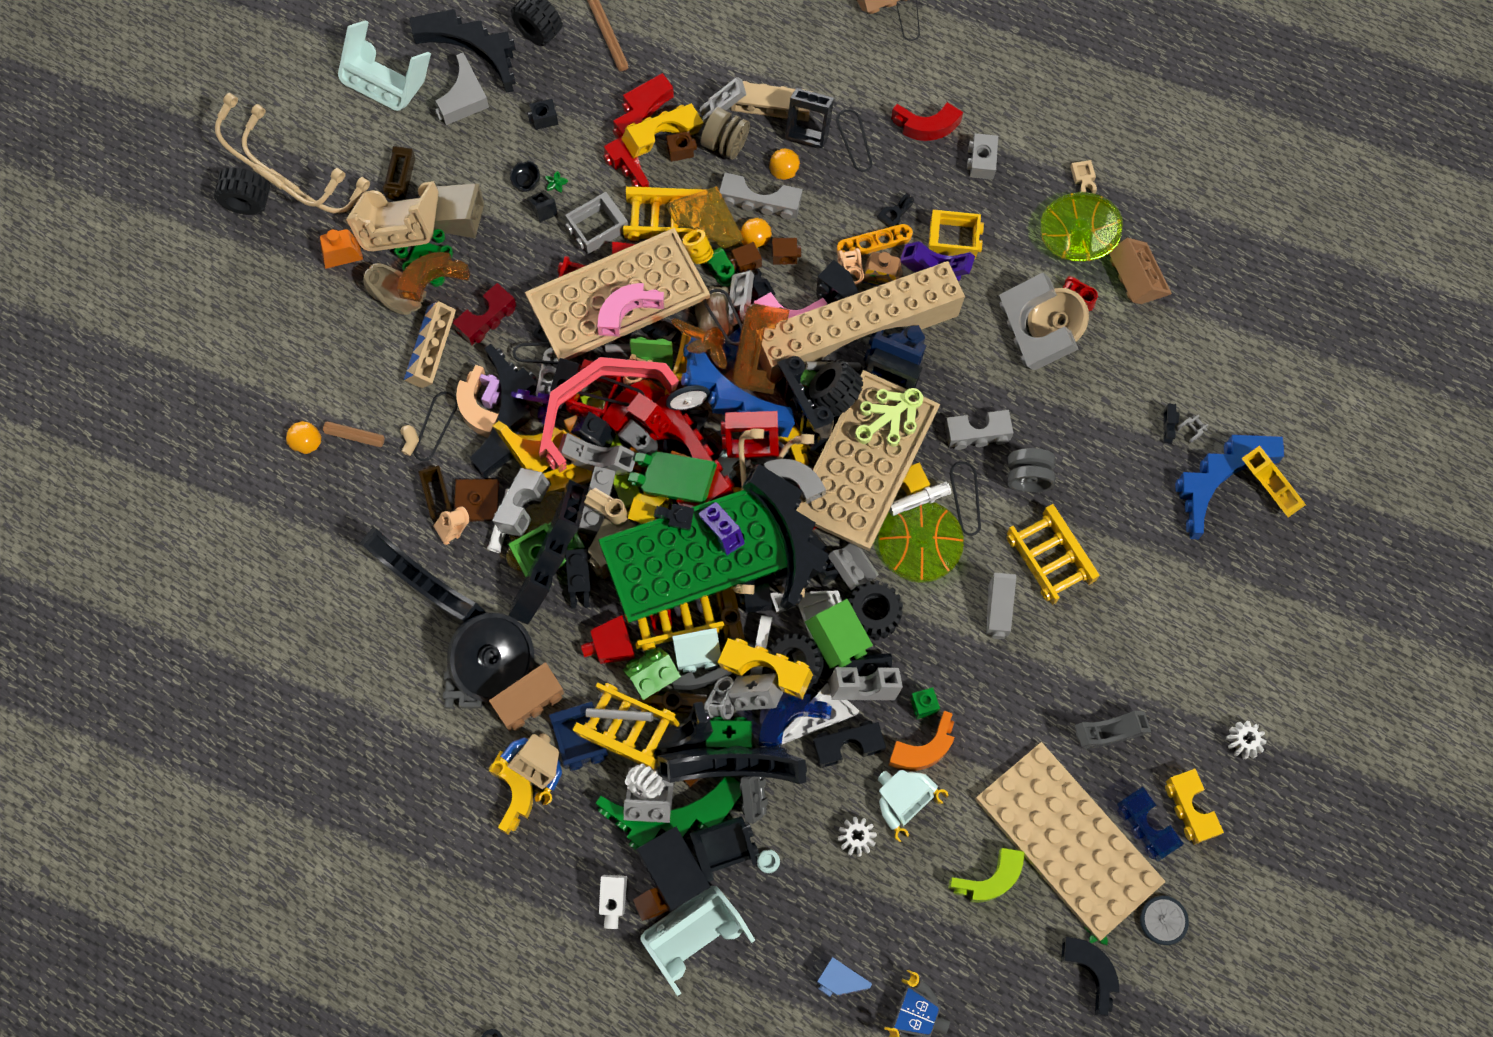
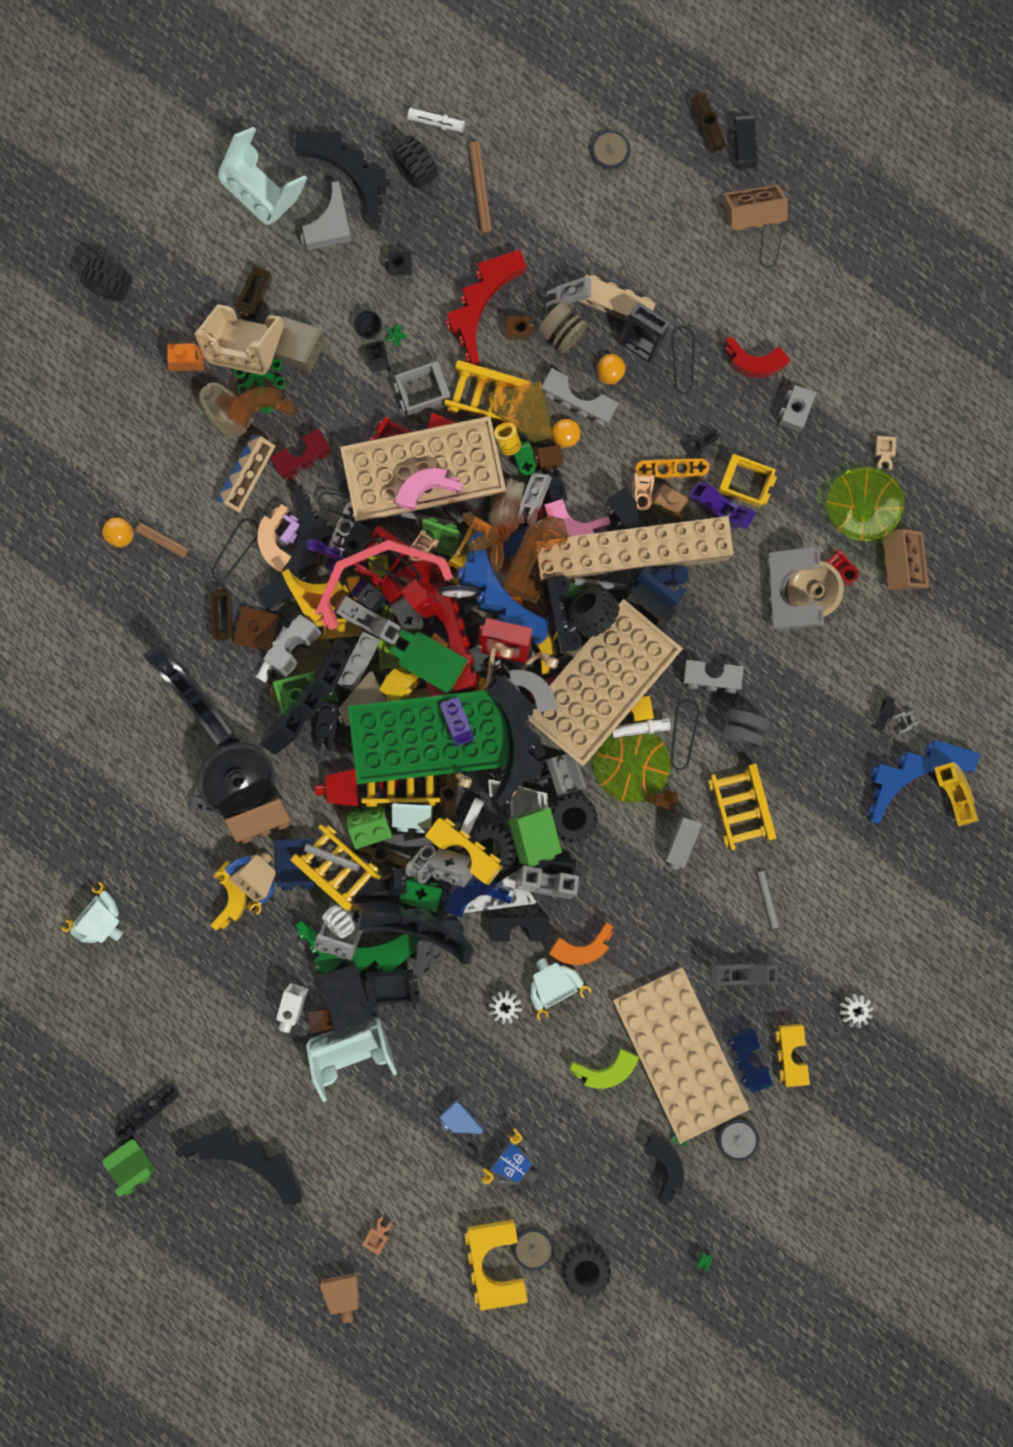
camera: 15 degrees right, 15 degrees up
tan bar [215,93,370,213] -> none
tan arm [400,425,419,456] -> none
light nougat piece [433,507,469,545] -> none
tan piece [584,488,628,525] -> none
yellow arch [622,103,704,158] -> none
black plate [654,504,694,531] -> none
black piece [703,289,747,346] -> none
light aqua tile [757,850,780,873] -> none
reddish brown brick [772,238,801,265] -> none
yellowish green plant [855,388,923,447] -> none
green brick [910,687,940,720] -> none
none -> light aqua torso [61,882,123,943]
none -> reddish brown bracket [644,790,679,811]
none -> light grey bar [757,871,779,929]

